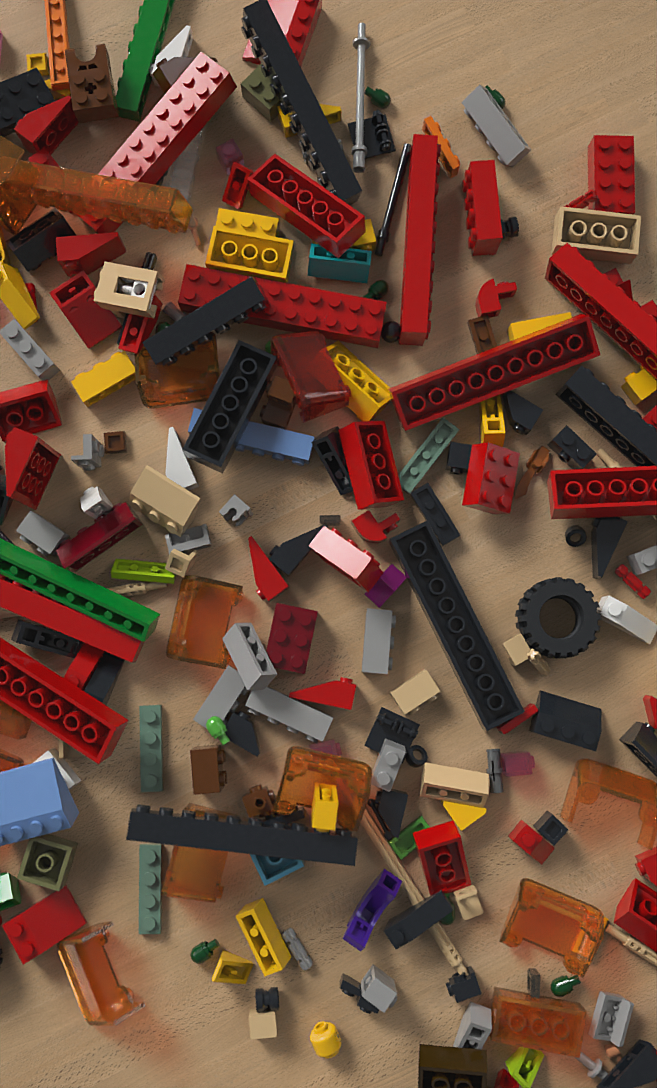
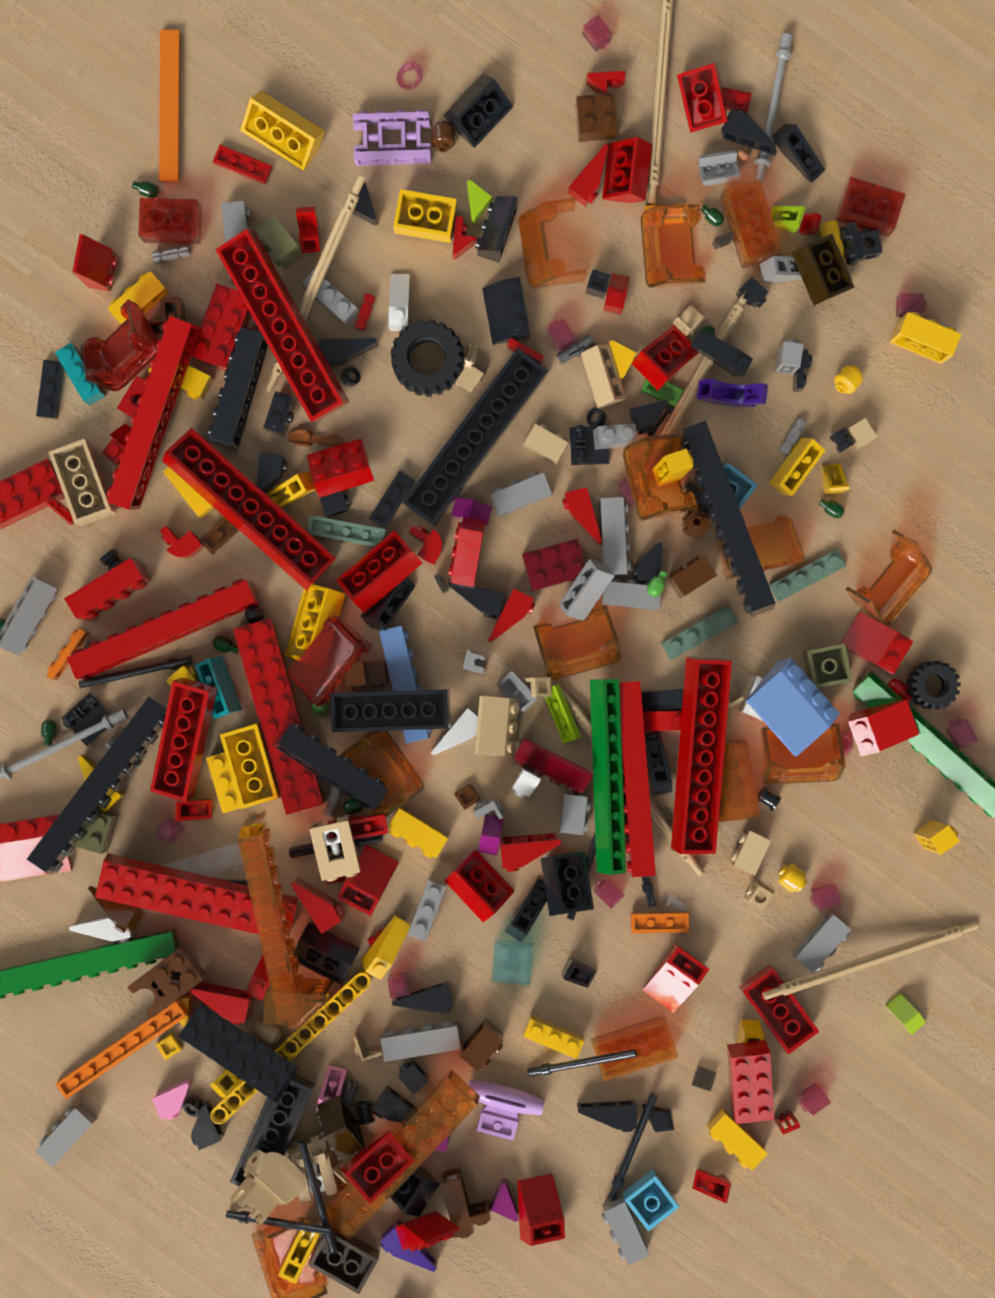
camera: 115 degrees left, 5 degrees up
none -> magenta slope [478,814,504,855]

